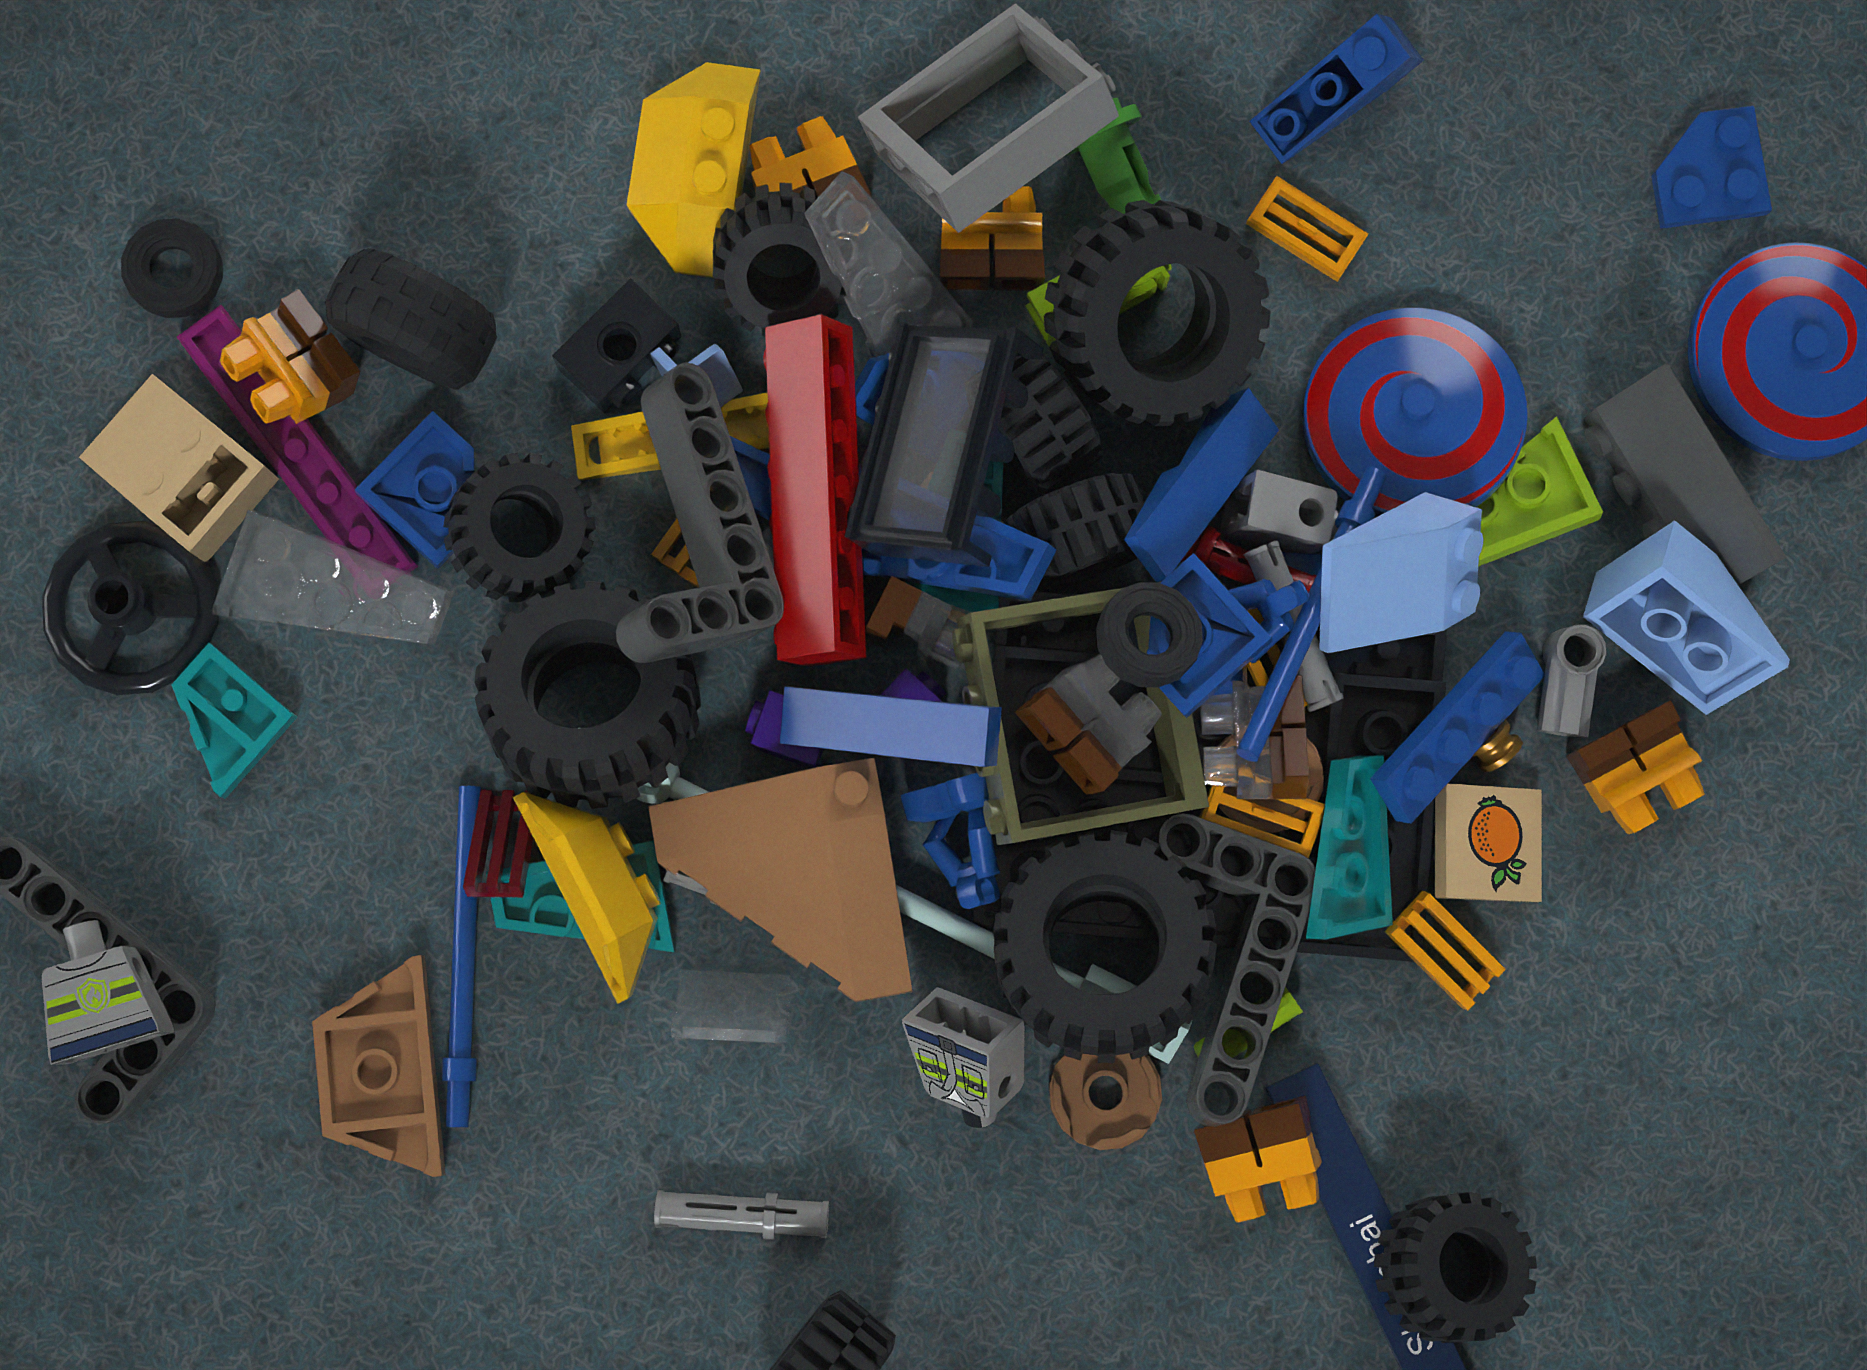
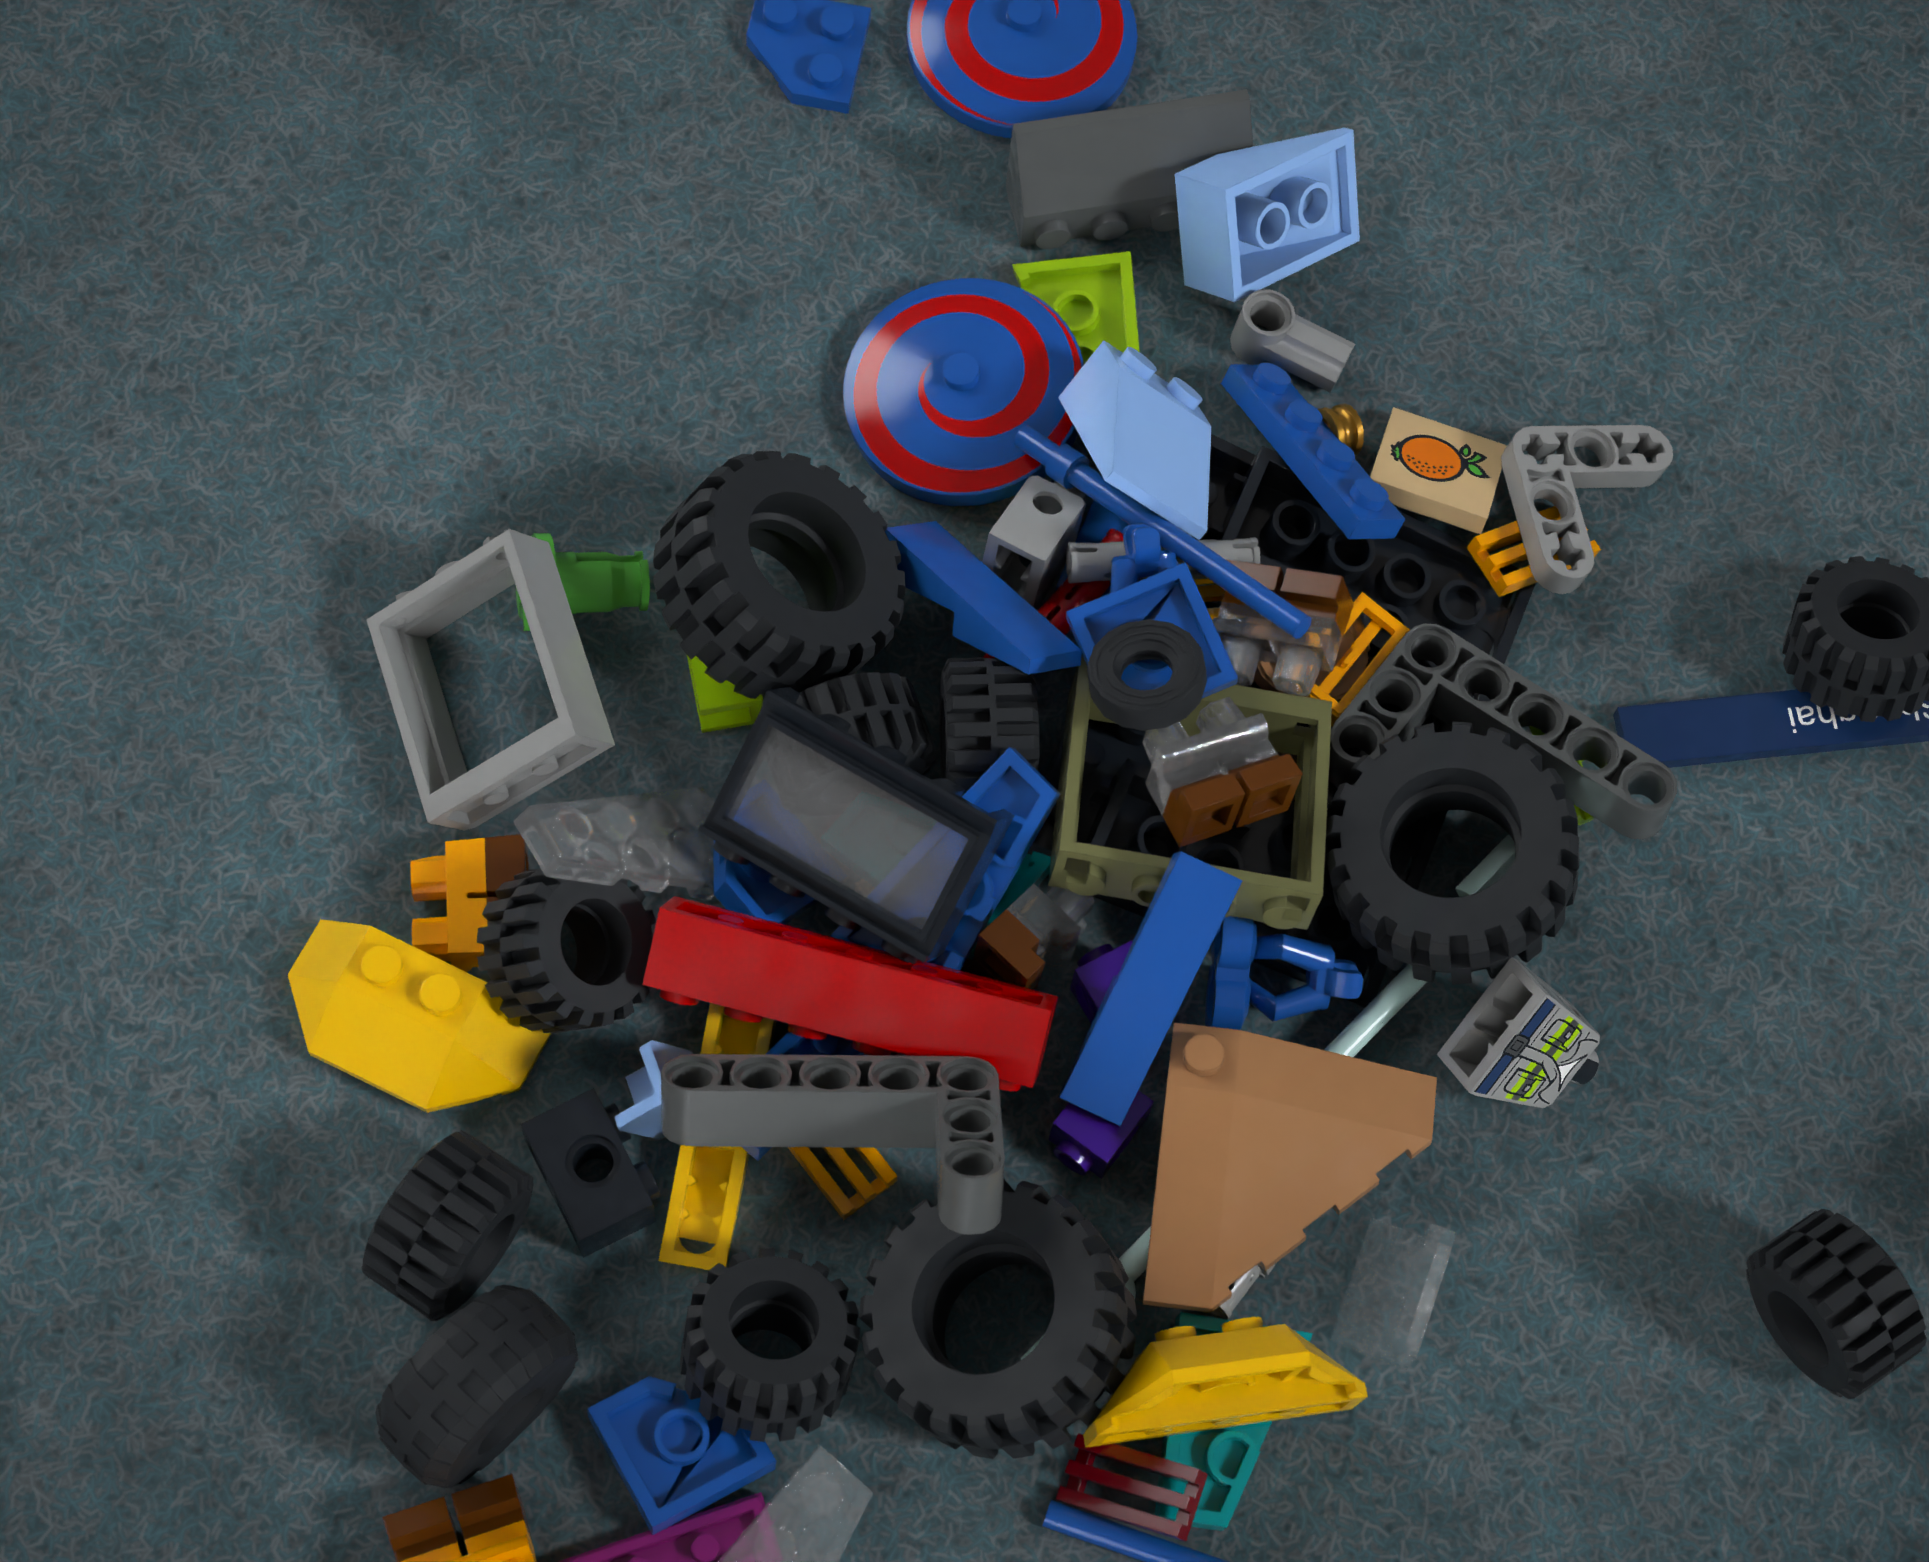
camera: 75 degrees left, 15 degrees down
light grey pin [654,1190,829,1240] -> none
hips [939,186,1045,291] -> none
medium nougat tile [1048,1053,1162,1150] -> none
hips [1194,1095,1322,1223] -> none
light orange tile [1246,176,1368,282] -> none
blue slope [1249,14,1424,164] -> none
teal wing [1306,756,1393,940] -> none
light orange hips [1566,700,1705,835] -> none
none -> black tyre [362,1130,534,1321]
none -> light grey beam [1501,425,1673,594]

